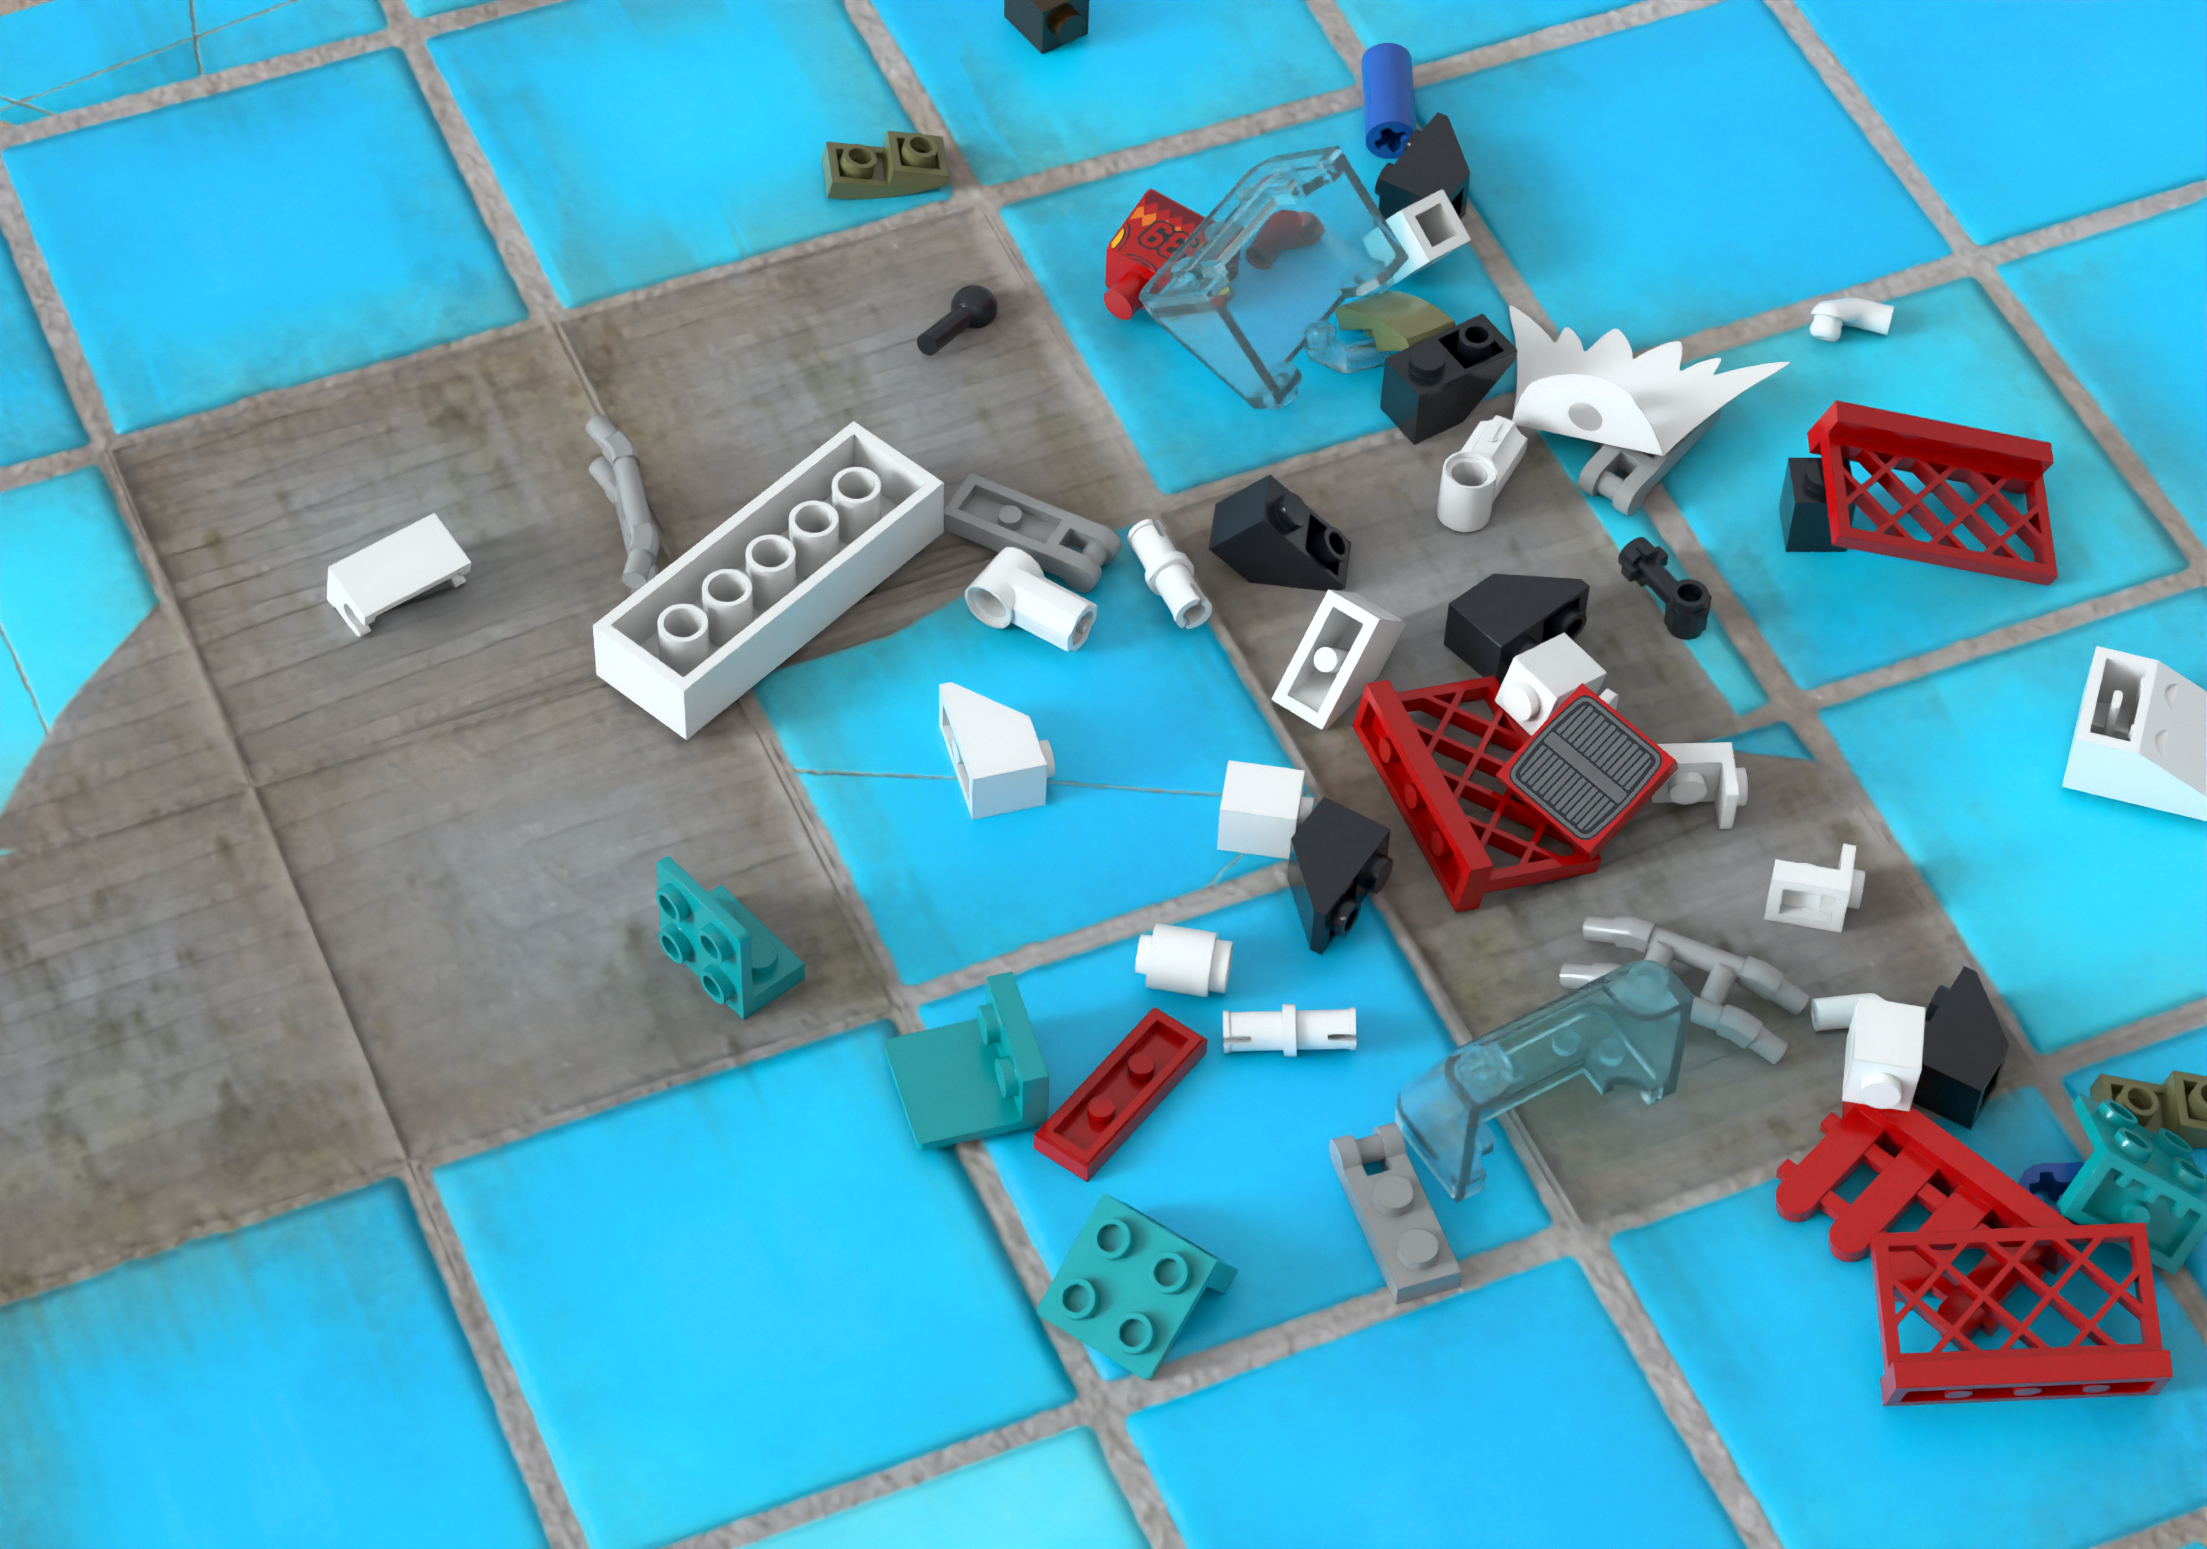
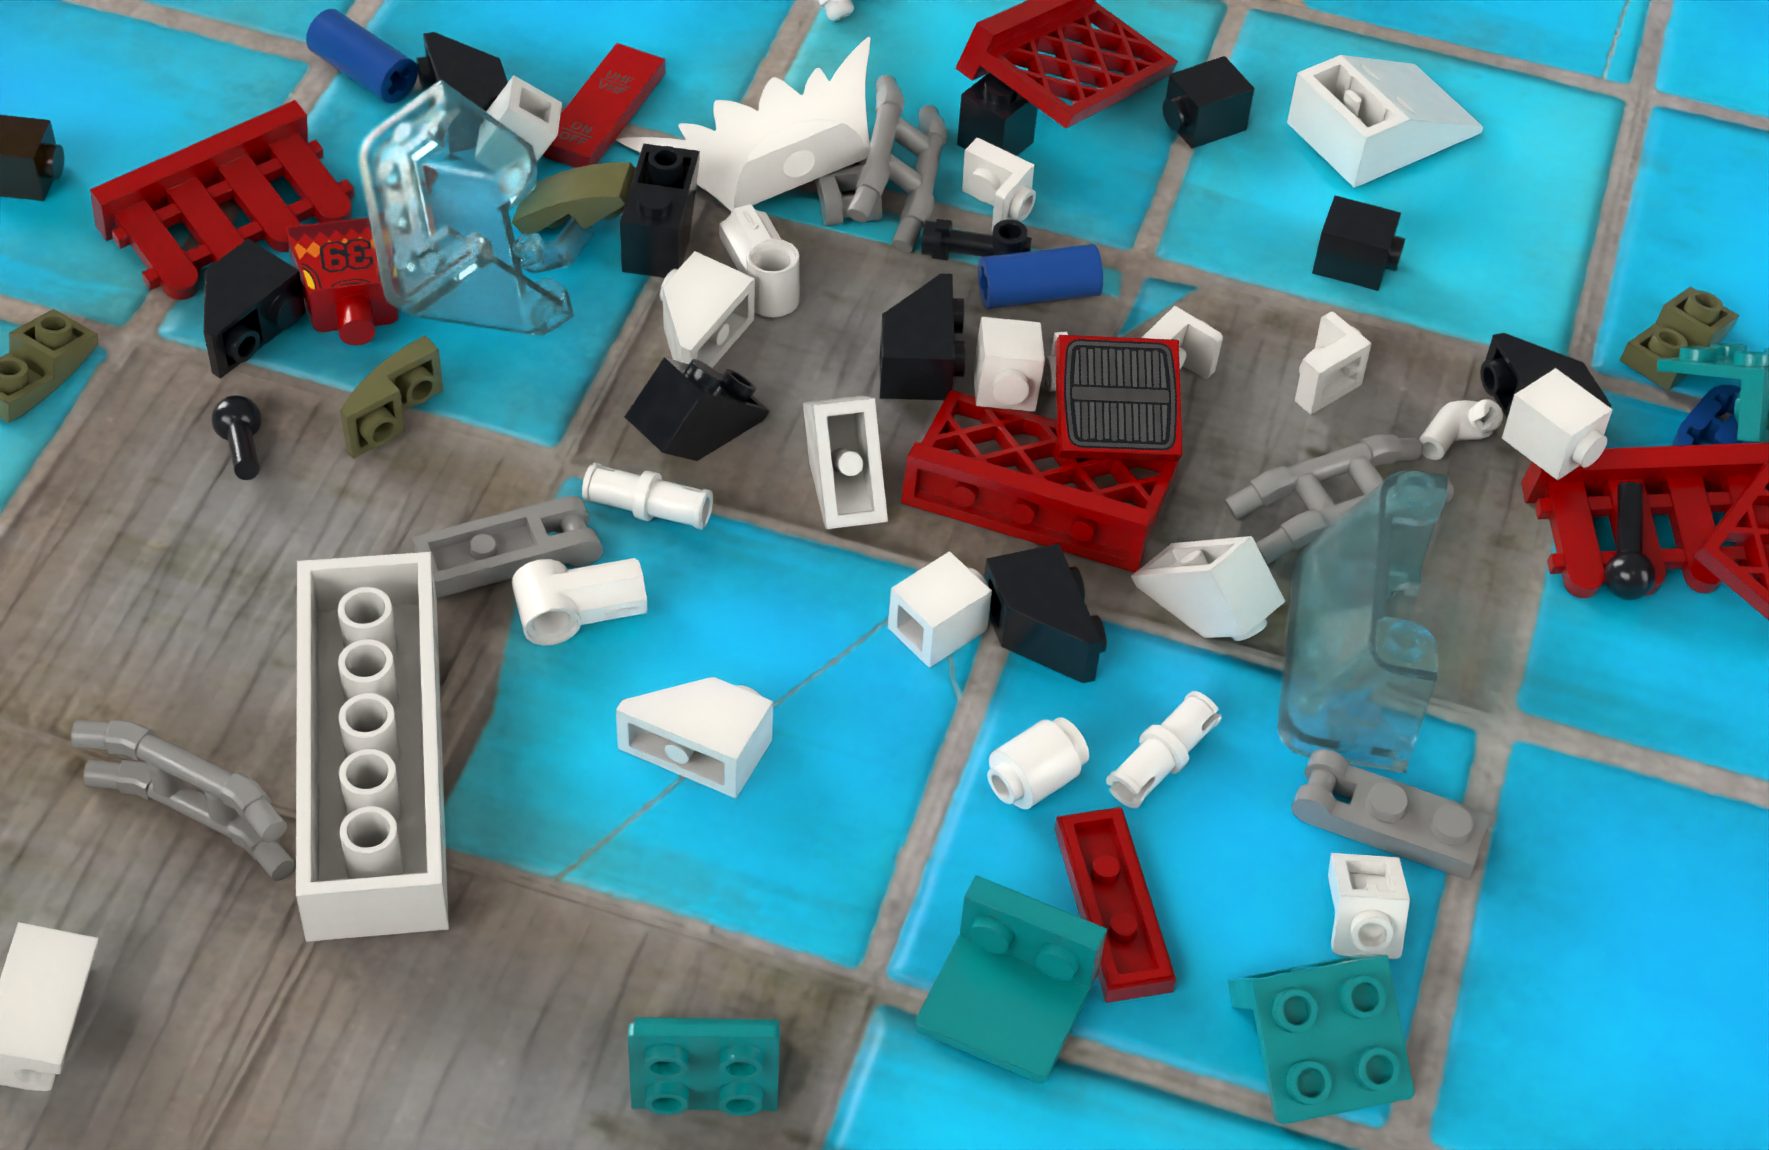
camera: 50 degrees left, 0 degrees up
none -> red fence [90,100,354,300]
none -> black slope [203,239,306,379]
none -> olive slope [340,335,443,459]
none -> red tile [542,43,666,168]
none -> white slope [660,251,755,368]
none -> light grey piece [847,75,947,253]
none -> white bracket [962,138,1036,231]
none -> blue piece [978,244,1103,309]
none -> white slope [1131,536,1286,641]
none -> black brick [1163,56,1255,149]
none -> black brick [1312,195,1406,291]
none -> white bracket [1328,853,1410,959]
none -> black bar [1604,482,1656,600]

